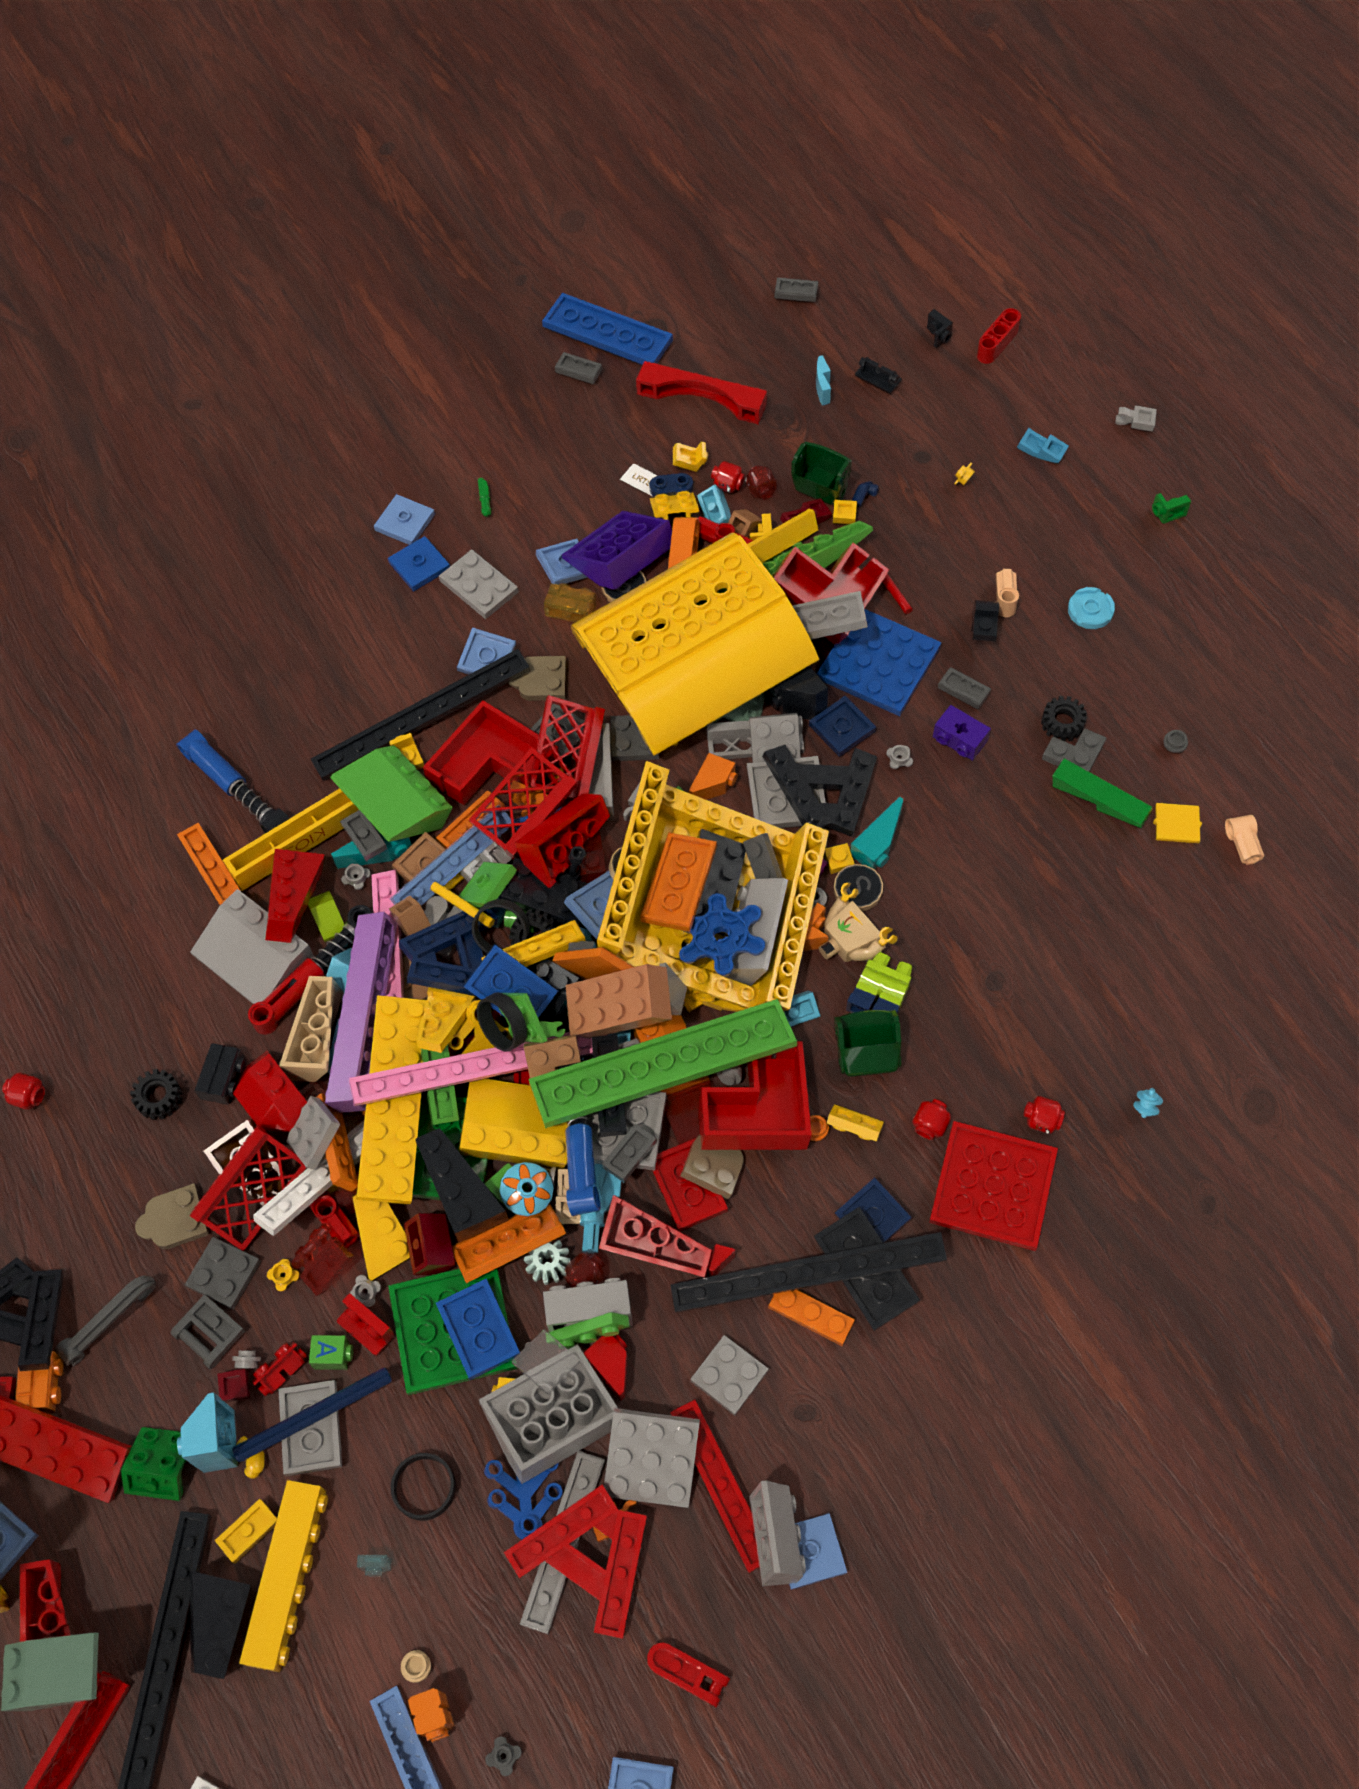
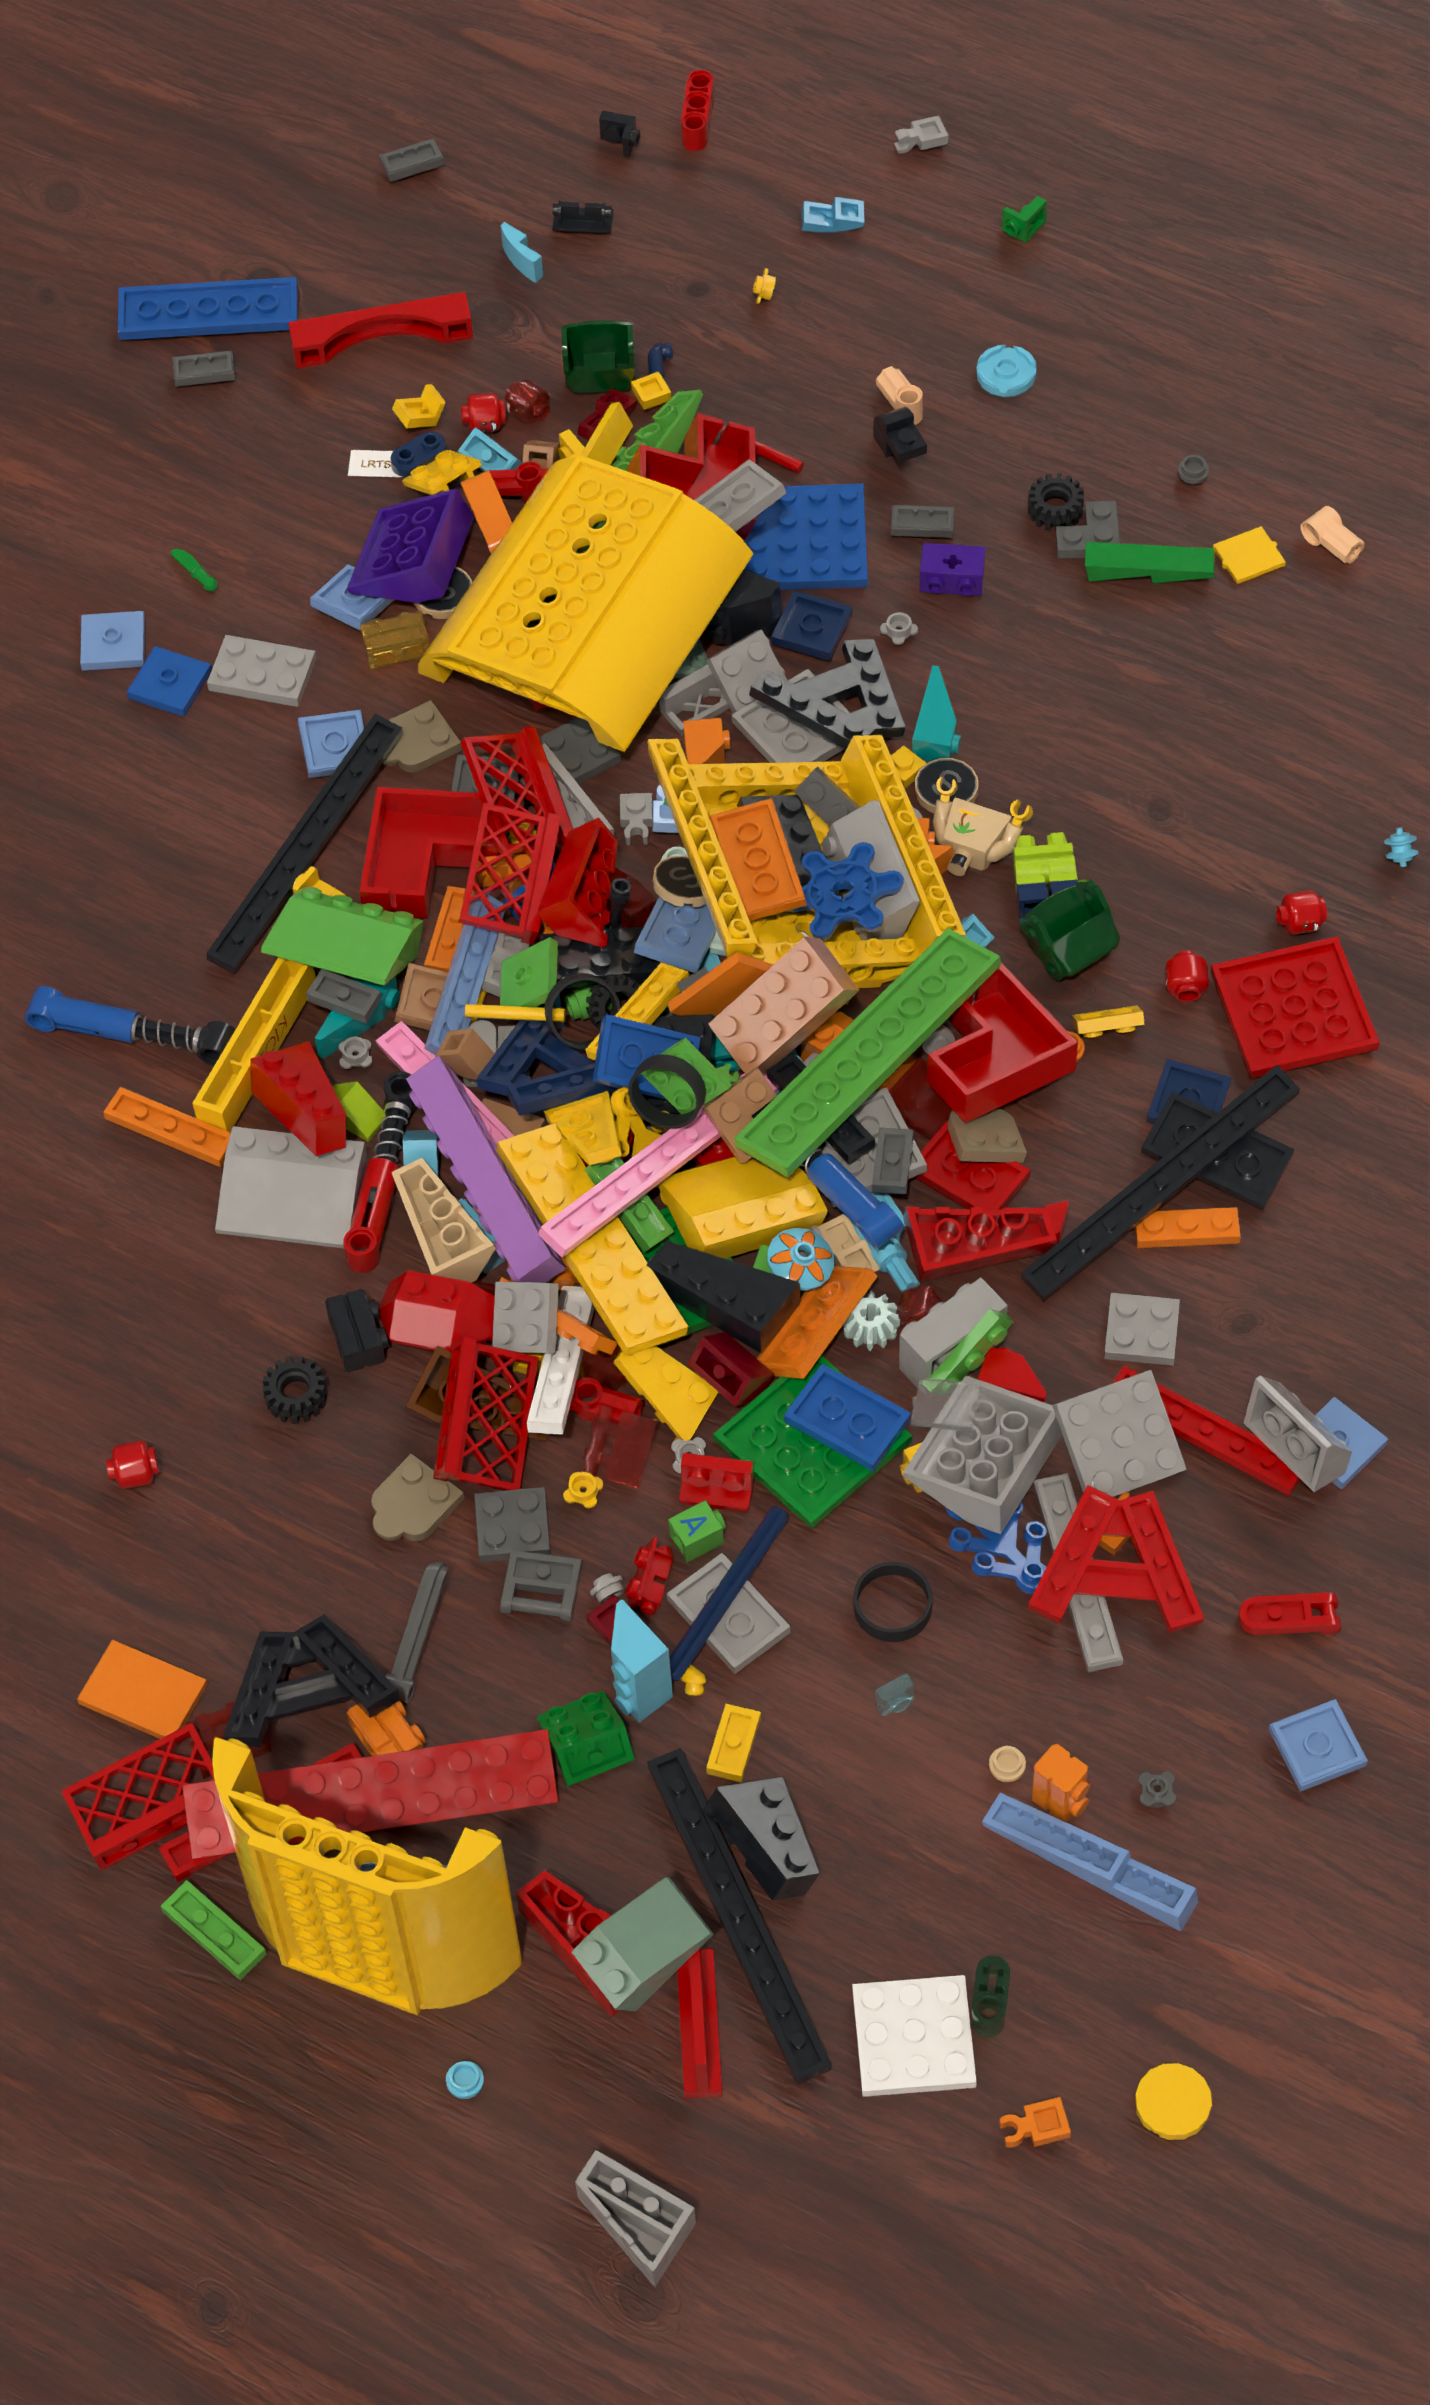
camera: 30 degrees left, 5 degrees down
yellow brick [239,1480,328,1673] -> none

